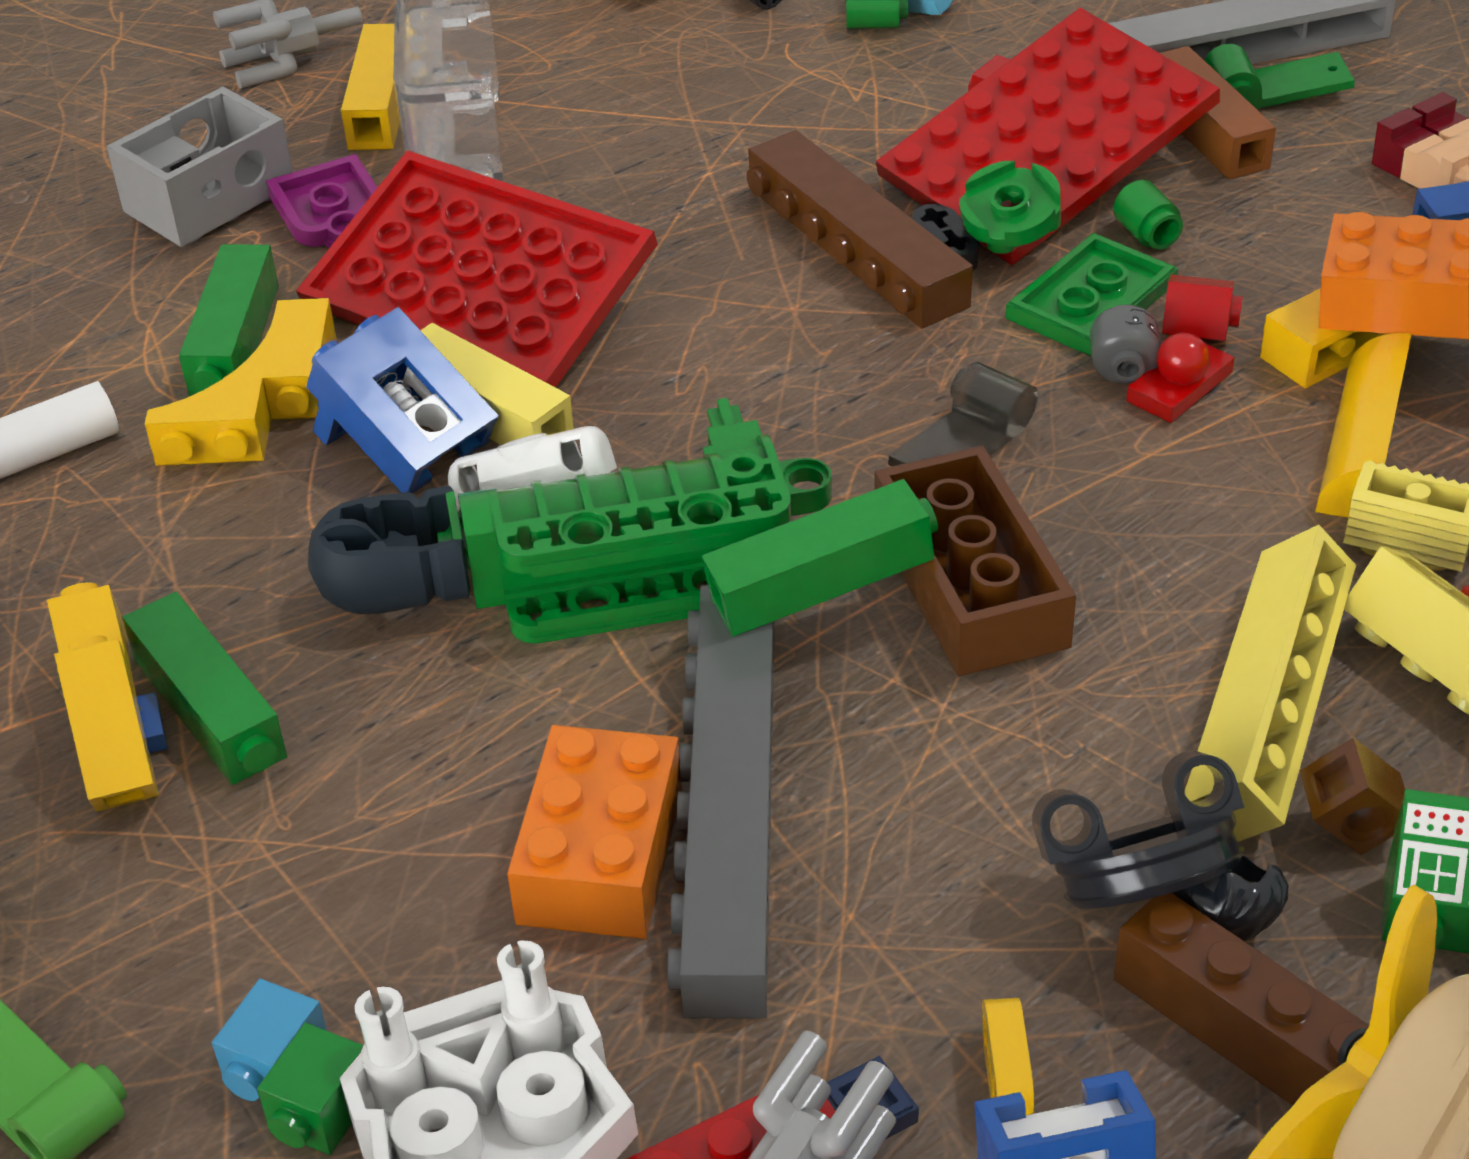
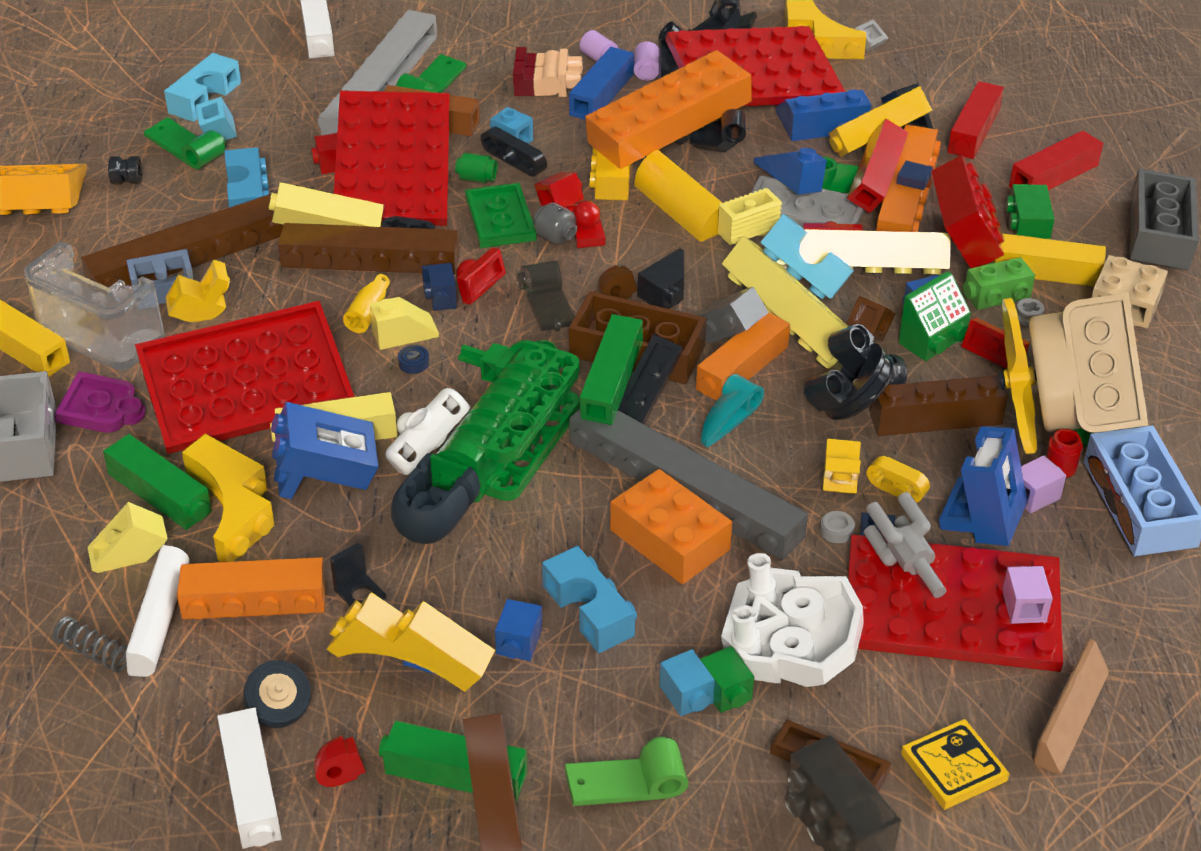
camera: 55 degrees left, 0 degrees up
green brick [122,591,287,785] -> none
green plate [959,161,1061,254] -> none
none -> reddish brown brick [81,185,300,299]
none -> light yellow slope [88,502,168,573]
none -> sand blue window [126,249,194,308]
none -> yellow brick [165,260,230,322]
none -> orange brick [177,557,326,620]
none -> dark azure arch [225,147,269,207]
none -> light yellow brick [268,182,383,227]
none -> black bracket [330,542,386,606]
none -> yellow piece [343,274,390,333]
none -> light yellow slope [369,297,439,350]
none -> dark blue tile [398,345,429,374]
none -> dark blue brick [422,263,457,311]
none -> red tile [456,247,506,305]
none -> black beam [481,126,547,177]
none -> dark azure brick [490,107,533,152]
none -> blue brick [495,599,542,661]
none -> dark azure arch [542,546,637,654]
none -> reddish brown piece [597,265,637,299]
none -> black plate [618,334,683,425]
none -> black slope [637,248,684,309]
none -> orange brick [696,313,790,401]
none -> dark grey brick [697,286,769,344]
none -> teal piece [701,374,764,448]
none -> medium azure arch [760,214,855,299]
none -> light grey tile [820,511,855,543]
none -> yellow brick [823,439,861,494]

